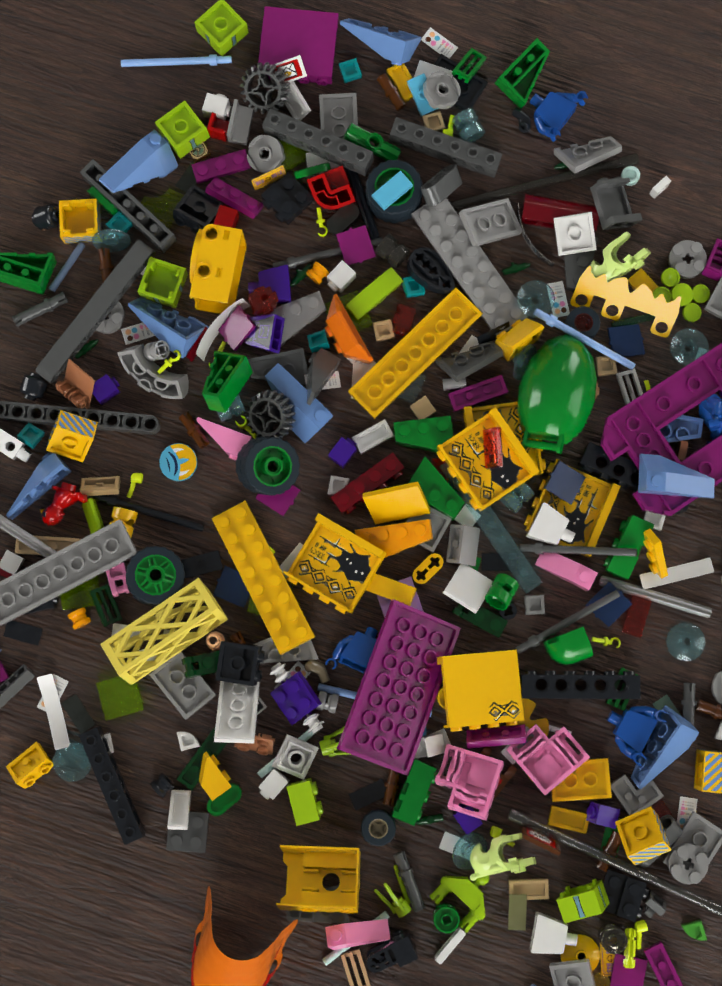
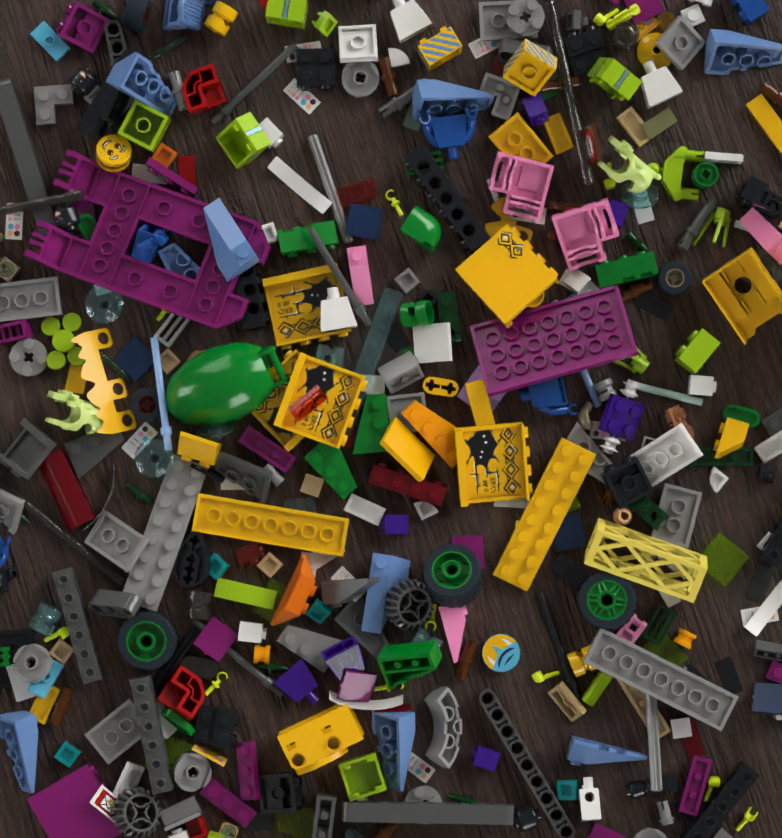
camera: 125 degrees left, 5 degrees up
red animal [40,482,88,526] -> none
yellow container [46,410,98,462] -> none
nougat hinge [55,359,95,409] -> none
light grey wheel [143,340,170,361] -> none
neon yellow hand [157,350,181,374] -> none
red panel [213,205,239,228] -> none
clear red brick [248,286,279,316] -> none
white piece [272,734,319,780] -> none
green piece [344,123,400,161] -> none
medium azure tile [372,170,413,210] -> none
magenta plate [466,724,526,748] -> none
dark grey bar [515,590,620,654] -> none
dark blue piece [544,460,586,505] -> none
white tile [553,212,597,256] -> none
yellow plate [643,529,668,579] -> none
clear light blue dish [666,623,705,661] -> none
nougat tile [675,441,689,462] -> none

